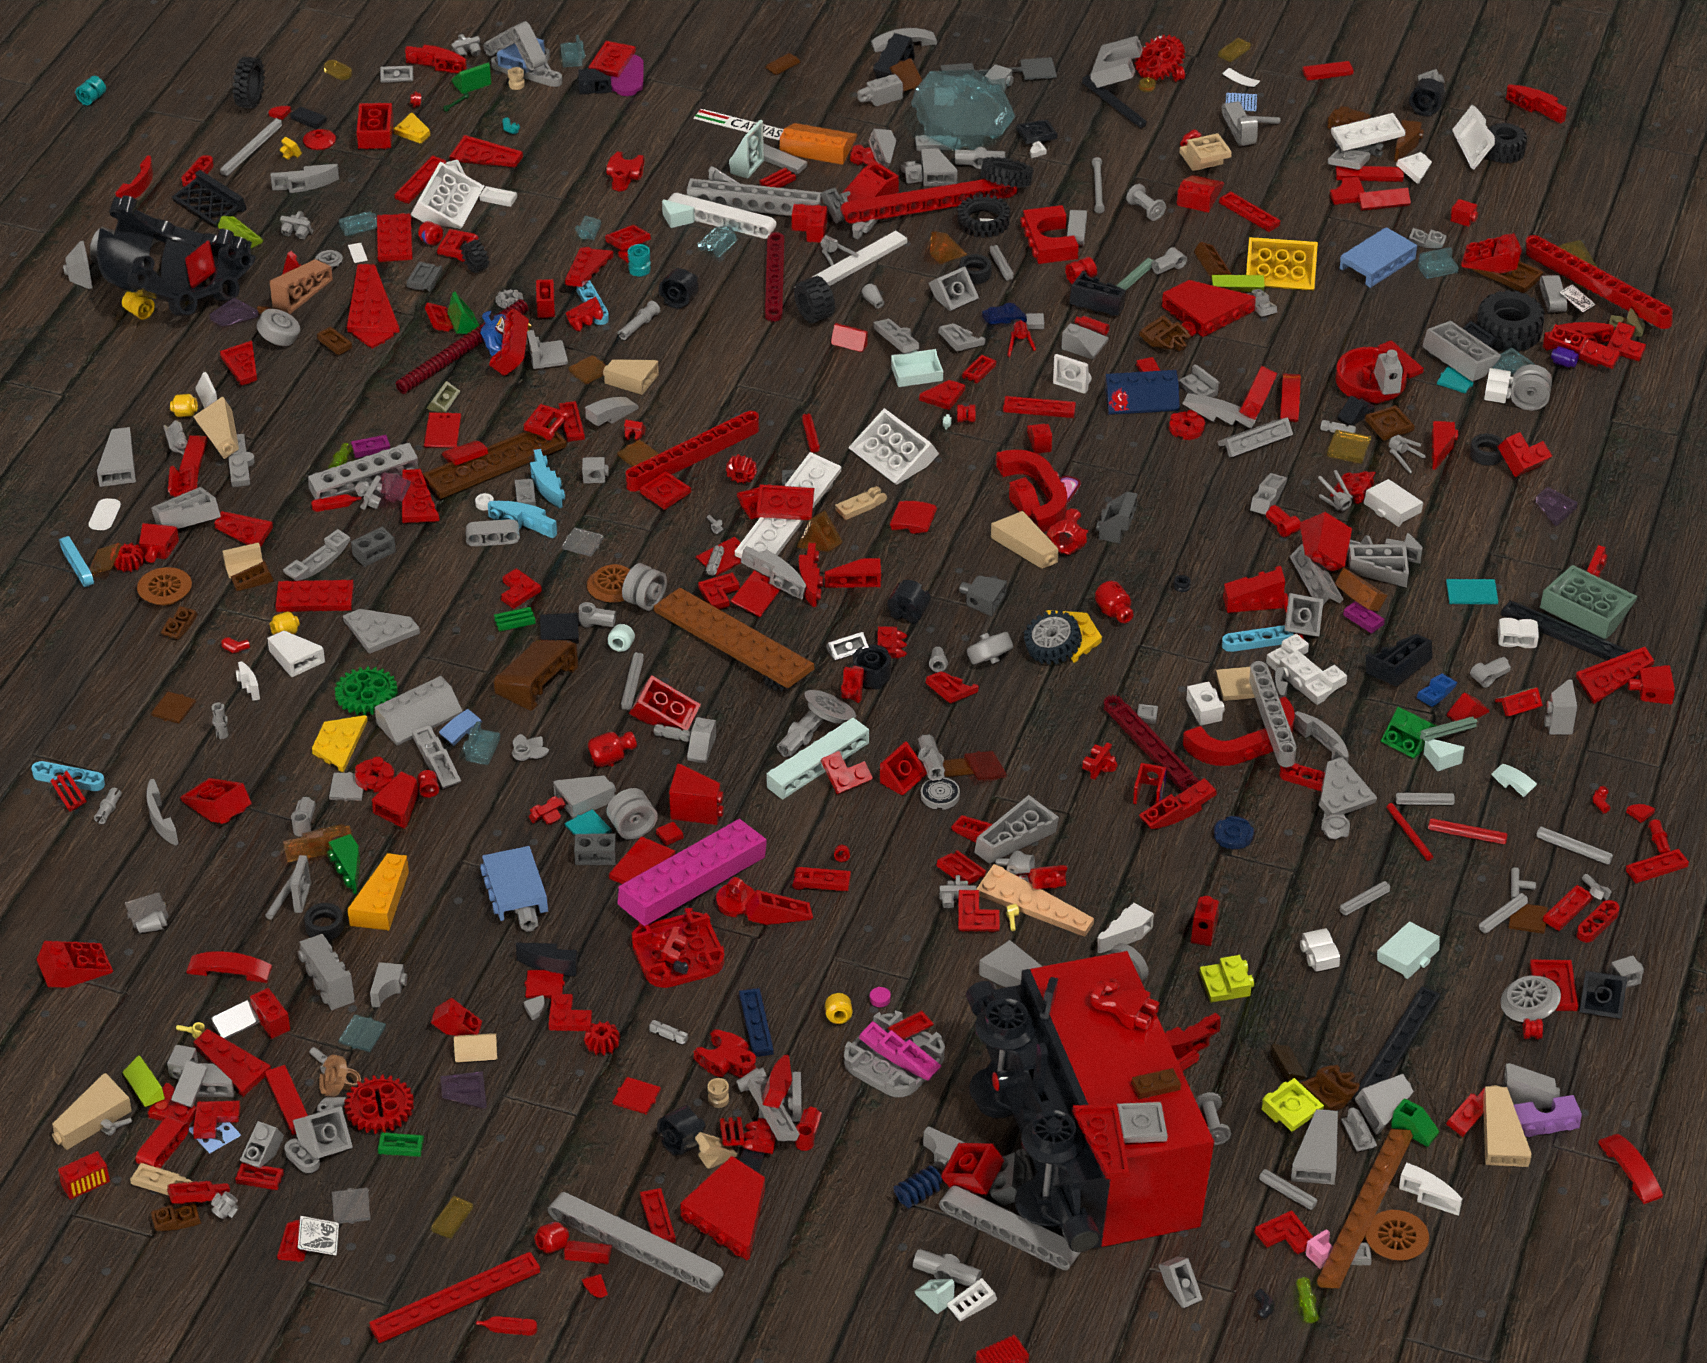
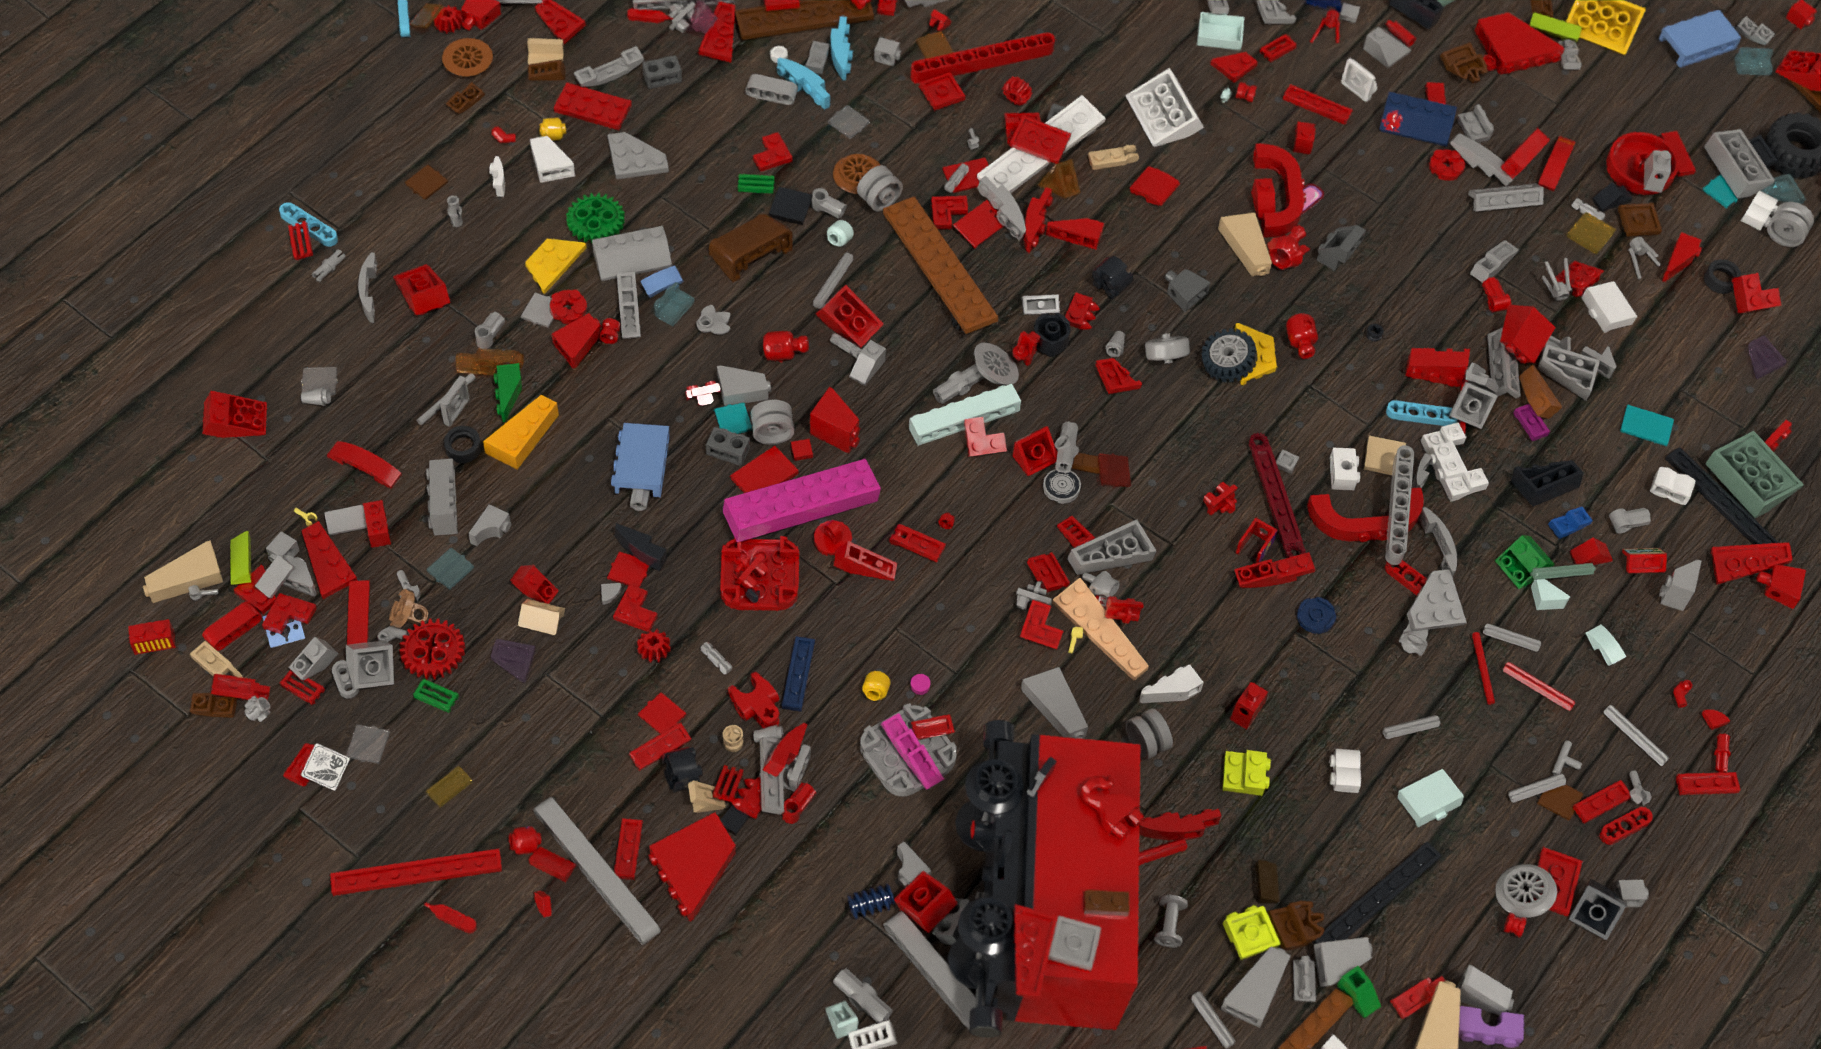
camera: 15 degrees right, 15 degrees up
red axle [802,413,820,453] -> none
none -> red tile [629,722,691,771]
none -> light grey bracket [1465,362,1499,393]

